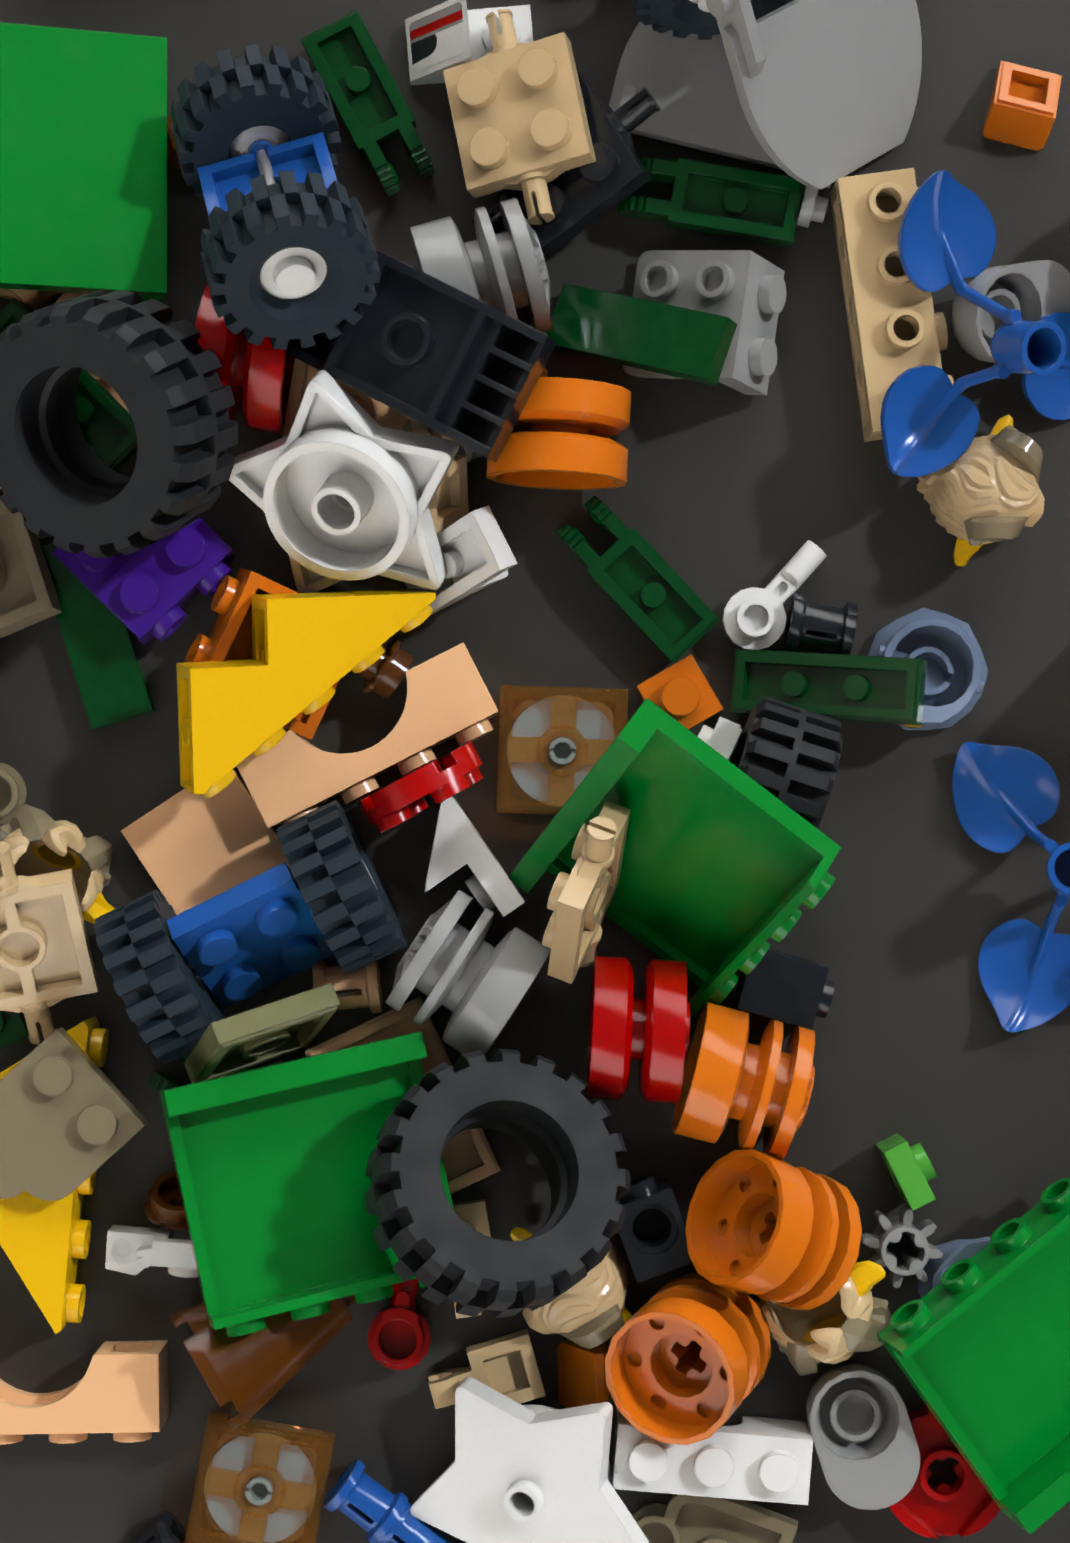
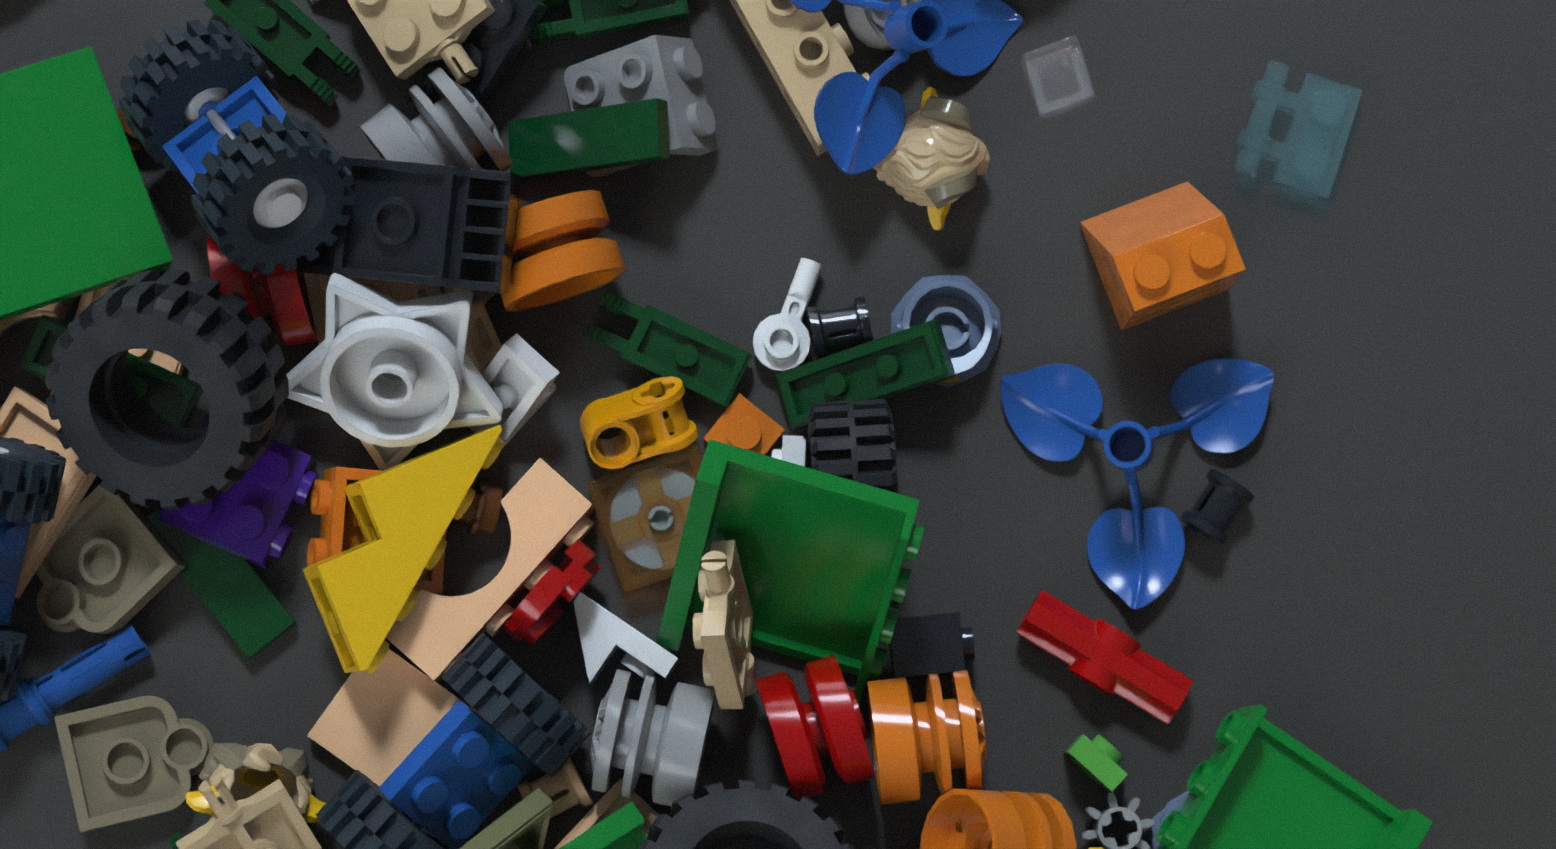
camera: 20 degrees left, 5 degrees down
none -> light orange piece [580,376,698,470]
none -> red piece [1015,590,1194,725]

